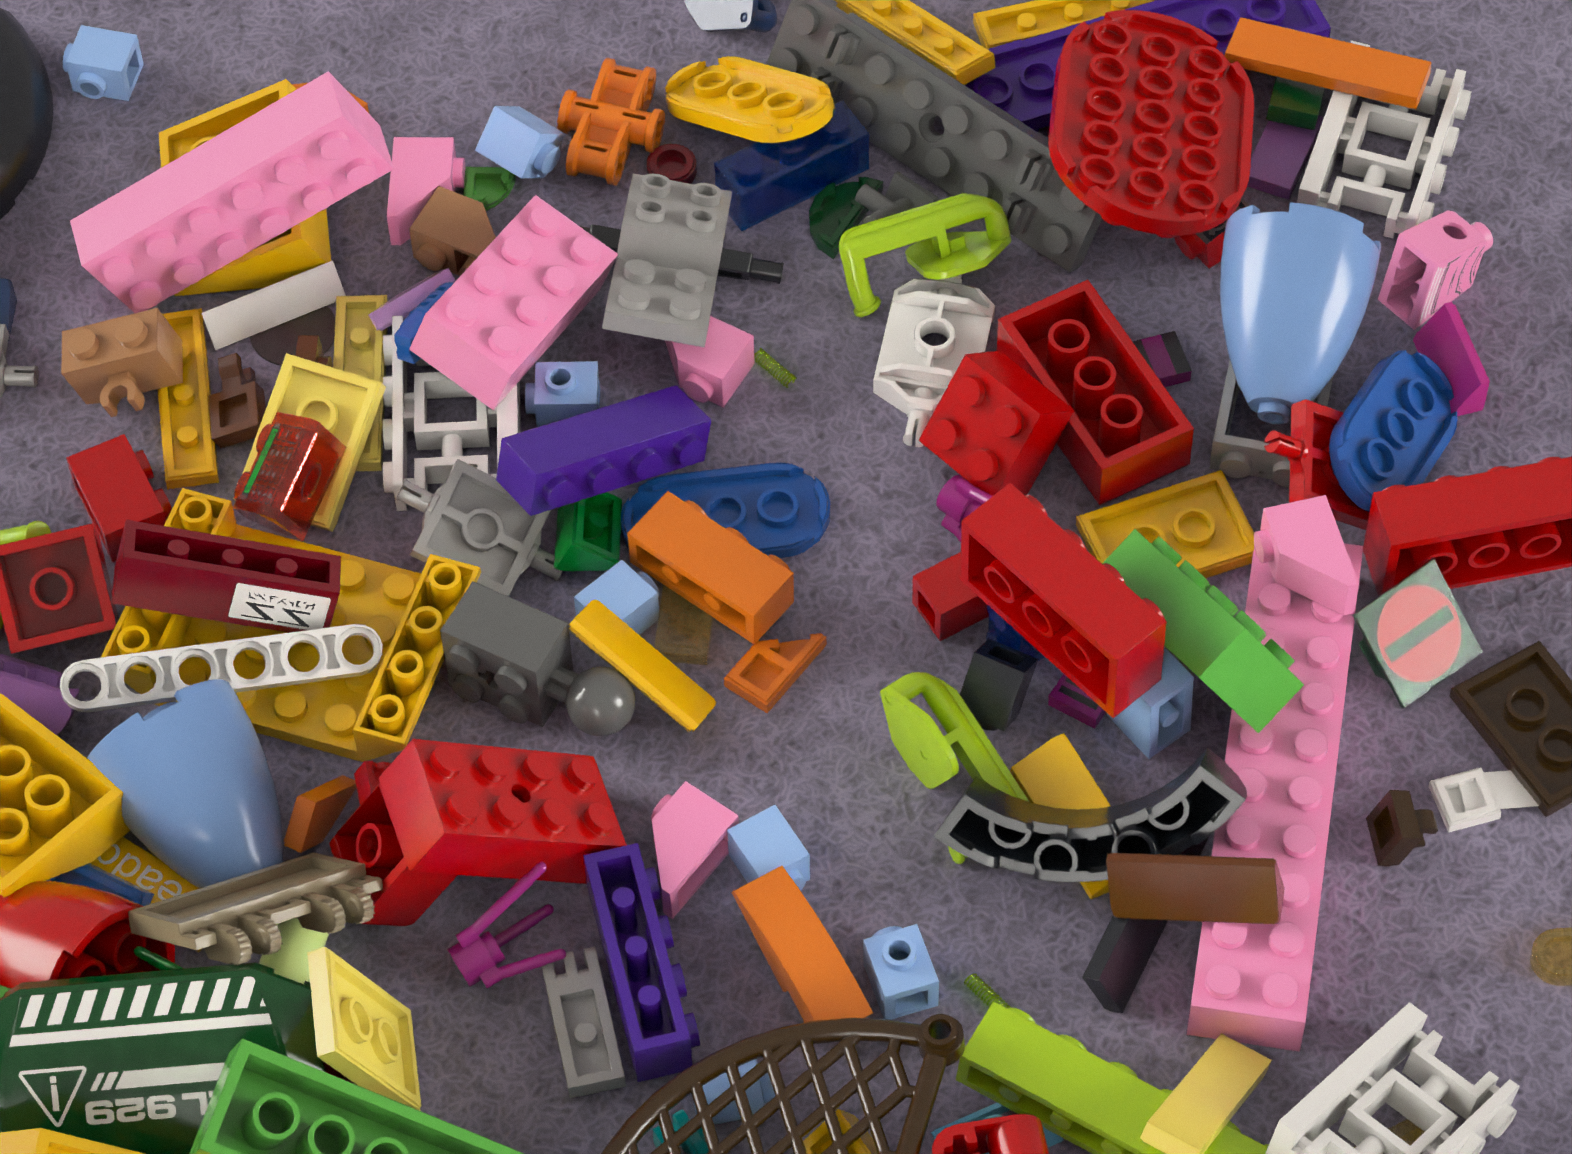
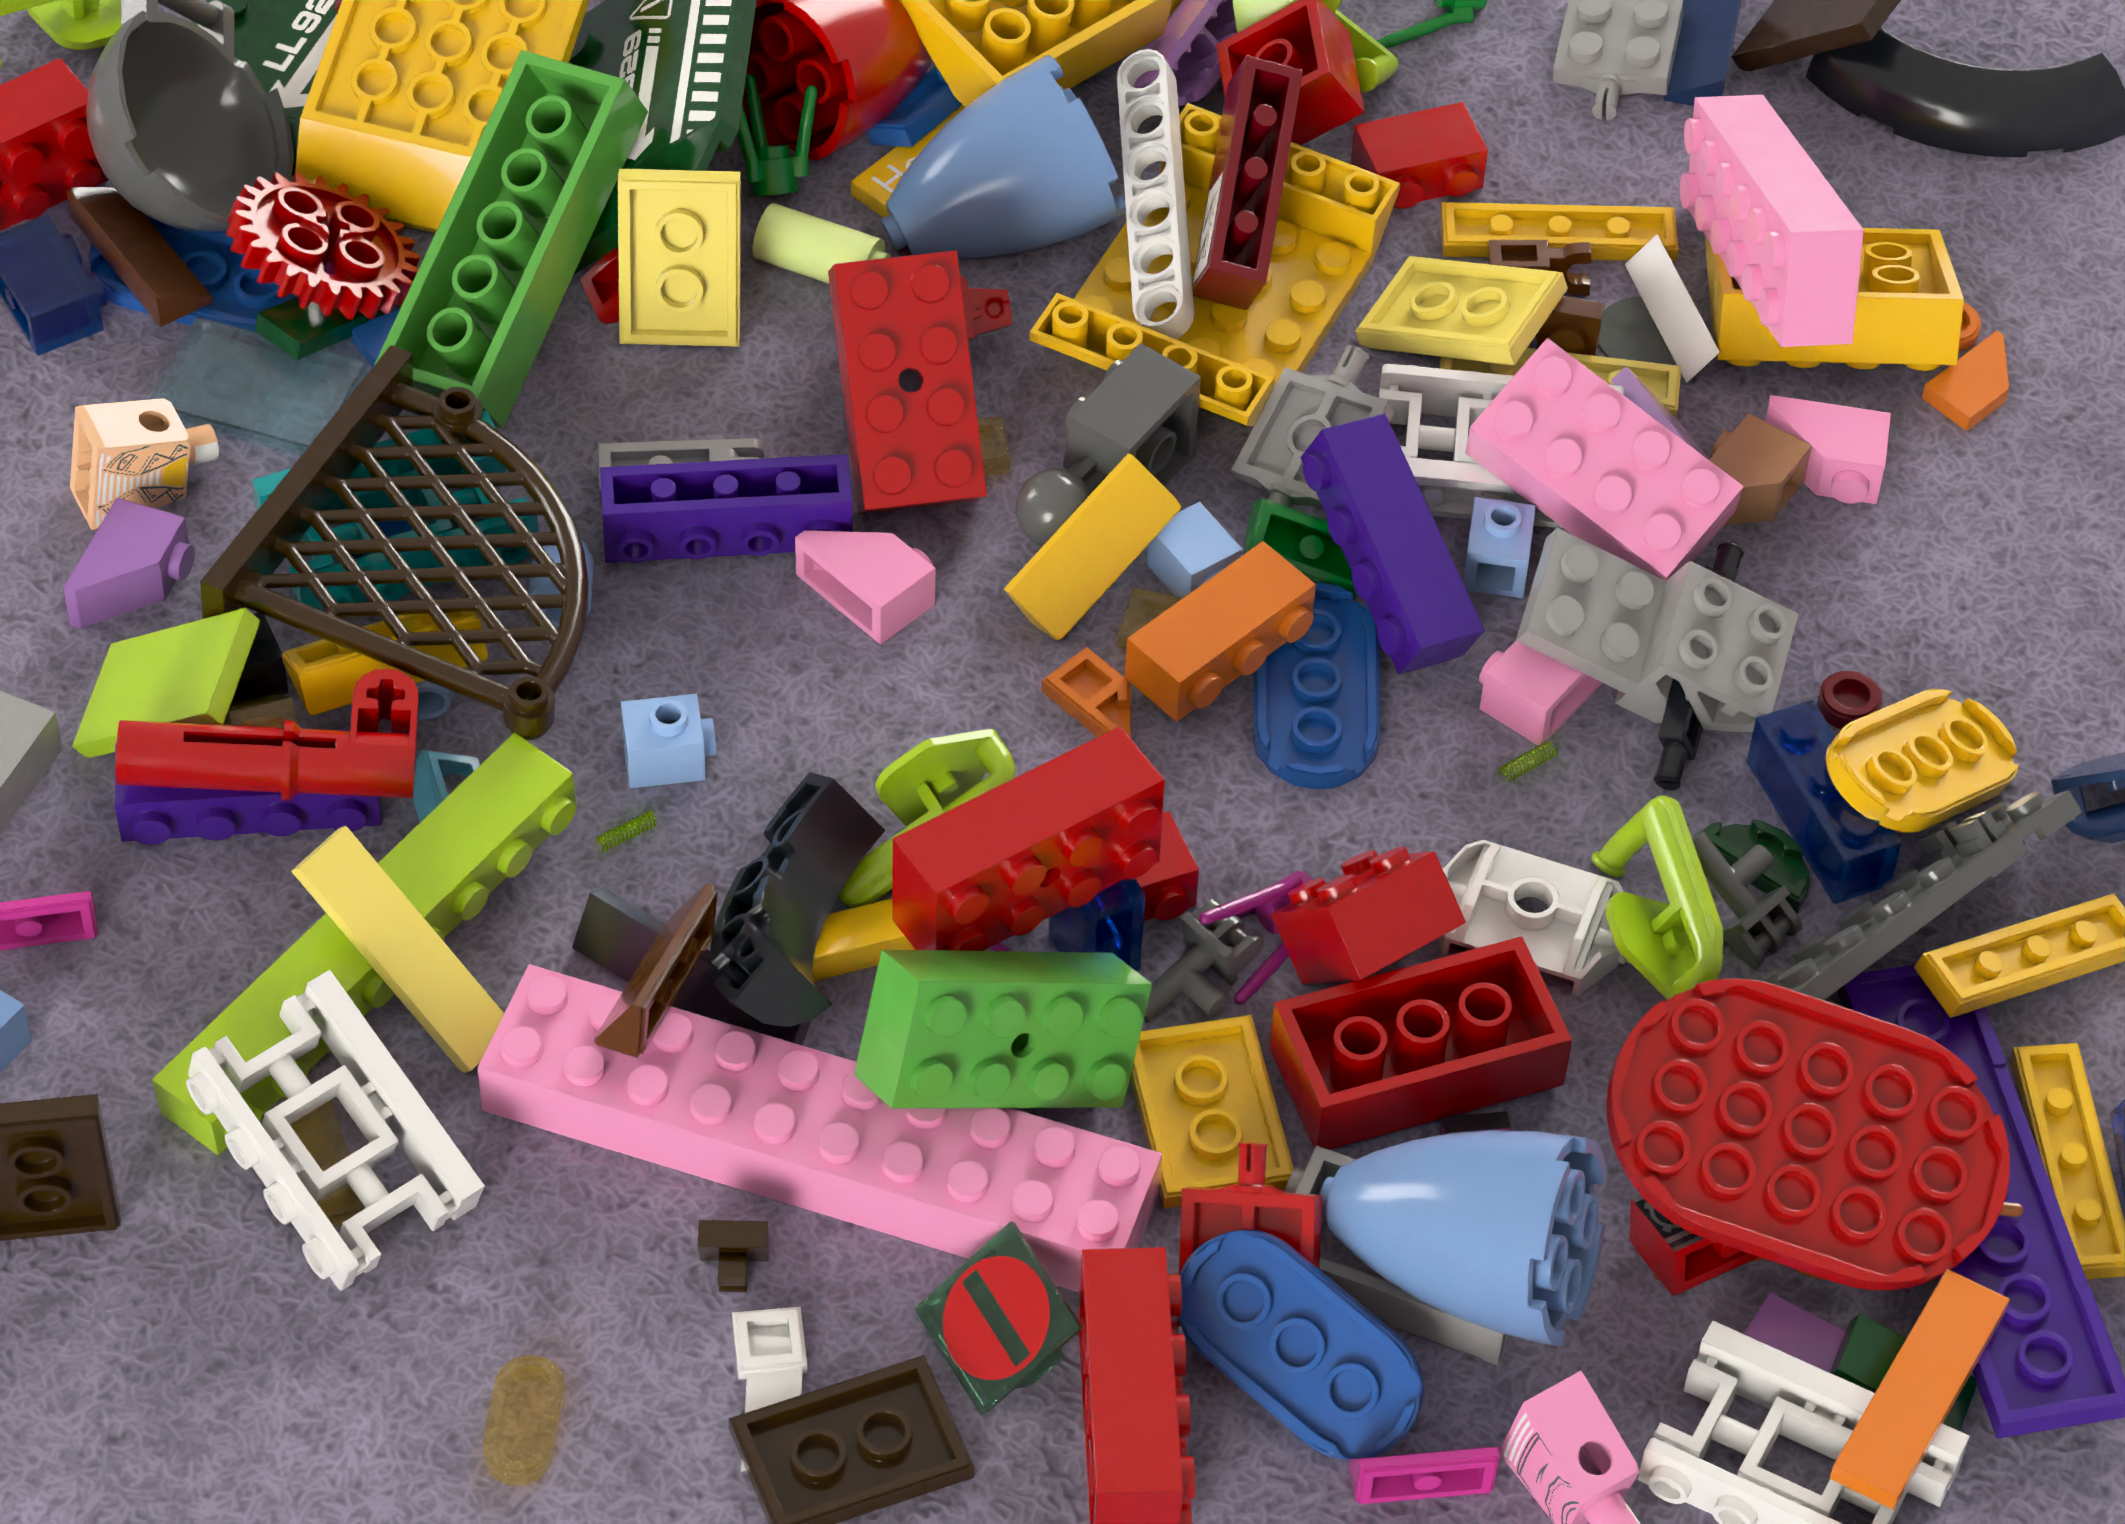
camera: 95 degrees right, 5 degrees down
medium nougat brick [61,308,183,417] -> none
light blue brick [63,25,144,101] -> none
dark tan hinge [128,853,383,965] -> none
clear red slope [233,412,346,542] -> none
orange tile [284,775,356,853] -> none
magenta plant [447,862,566,989] -> none
bright green tile [463,167,516,211] -> none
light blue brick [475,106,565,179] -> none
orange axle [557,58,665,186] -> none
light blue brick [727,805,810,891] -> none
orange slope [732,866,873,1023] -> none
bright pink slope [1254,495,1359,615] -> none

